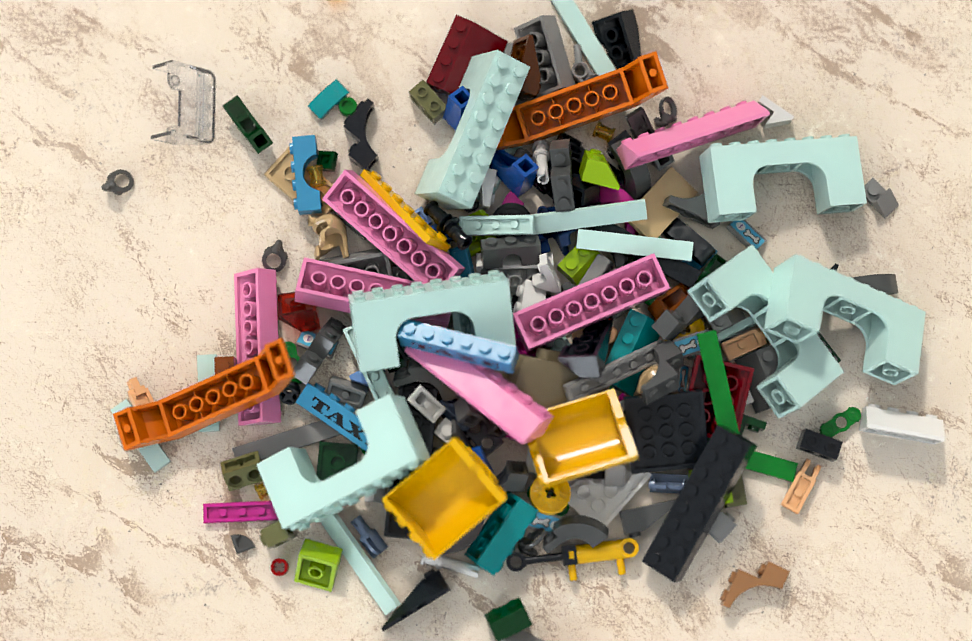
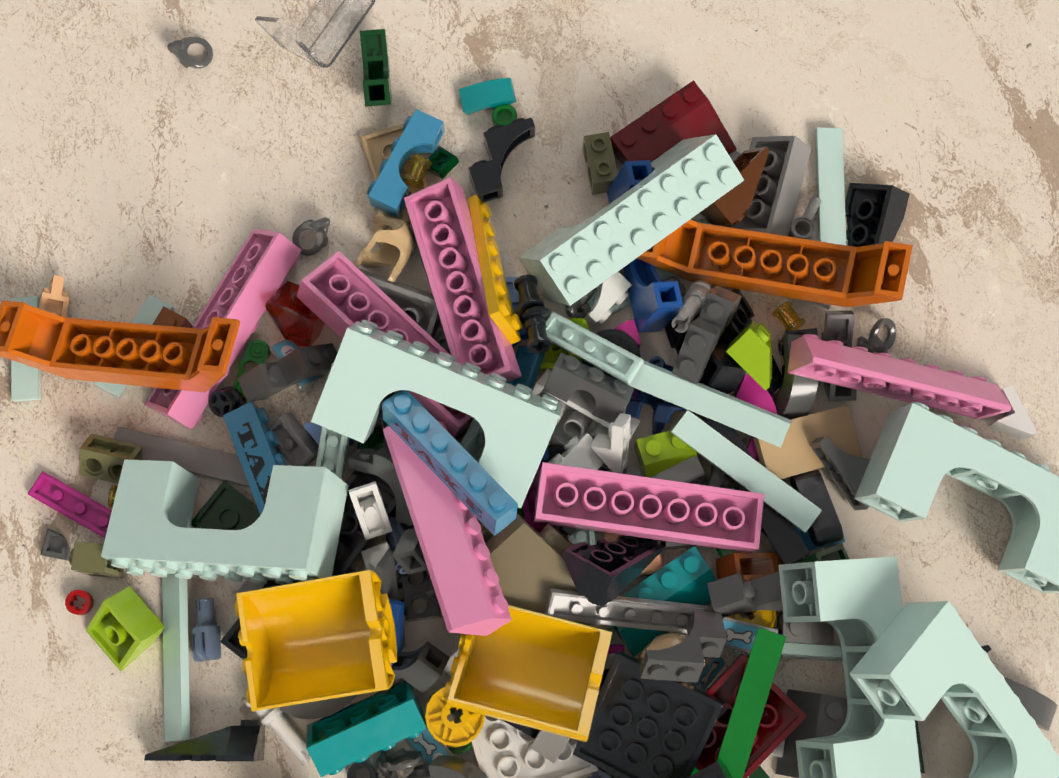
camera: 30 degrees right, 5 degrees down
light nougat hinge [720,328,767,362] -> none
slope [726,220,767,250] -> none

